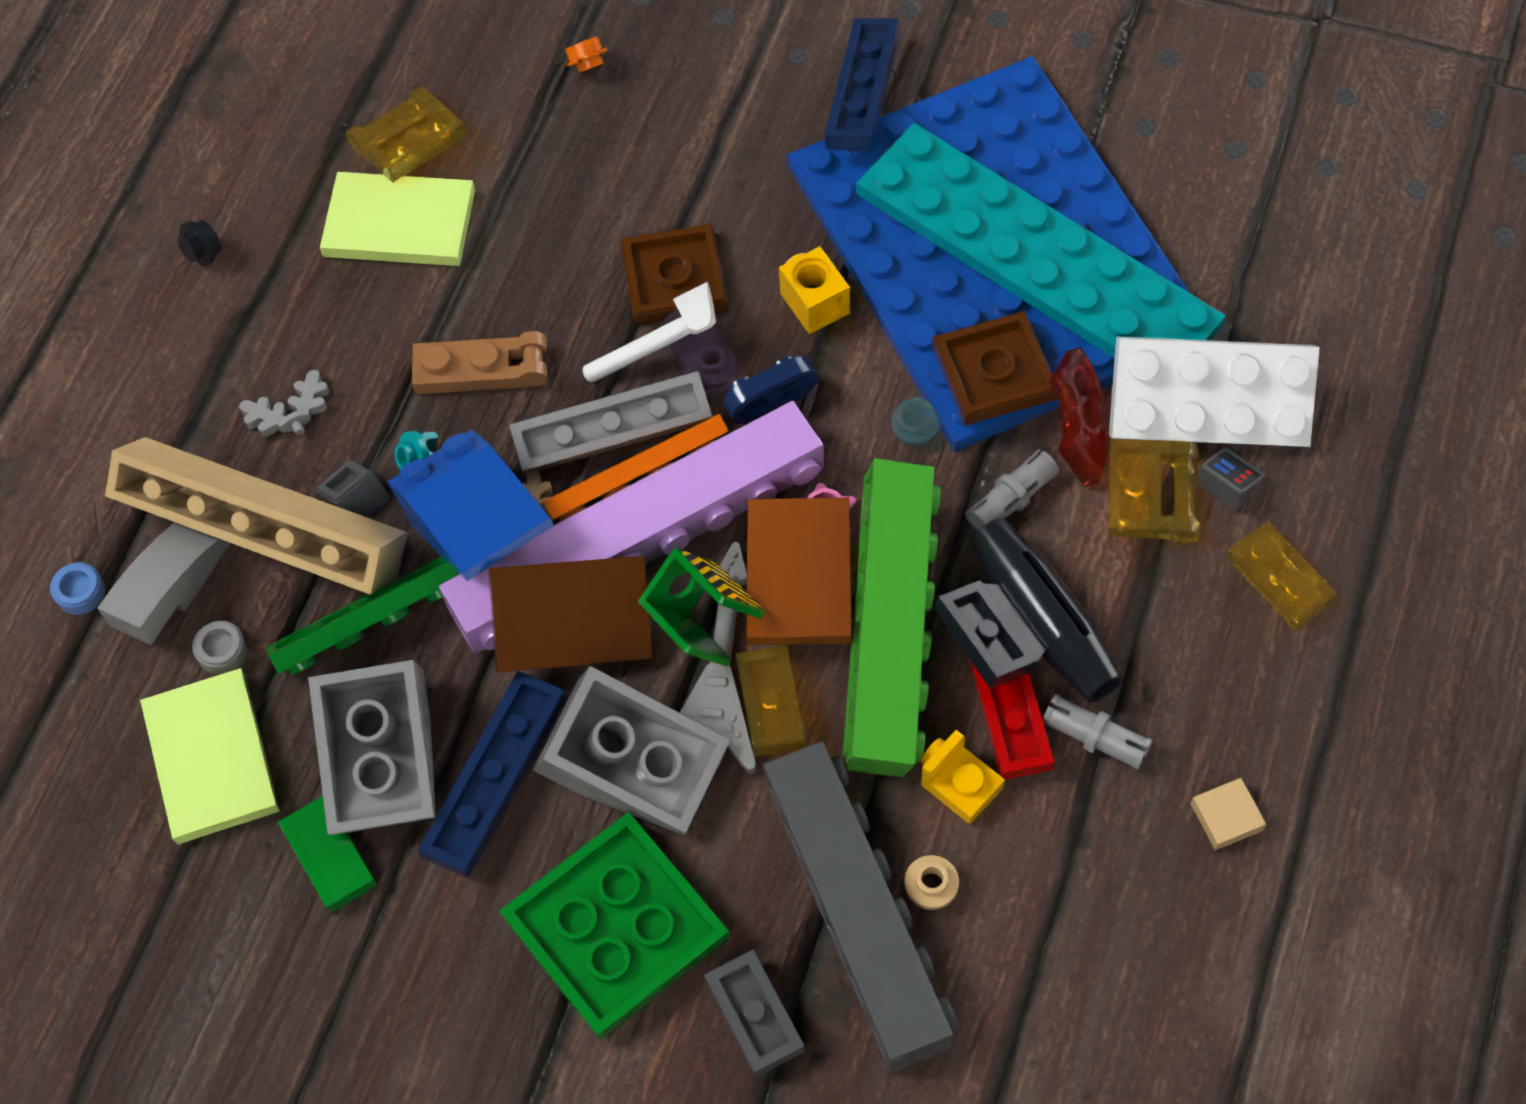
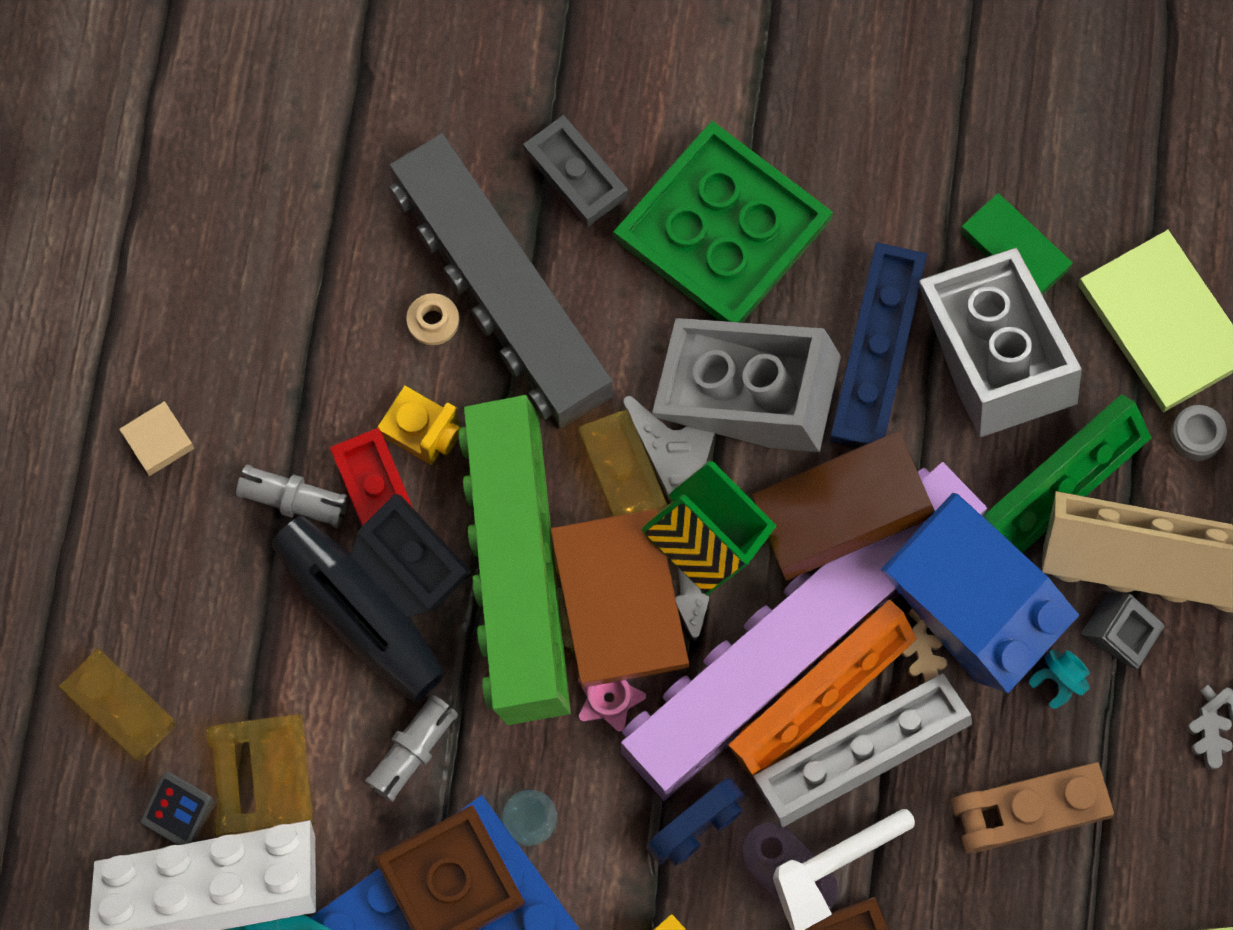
camera: 165 degrees right, 10 degrees up
clear red tile [1049,347,1109,487] -> none

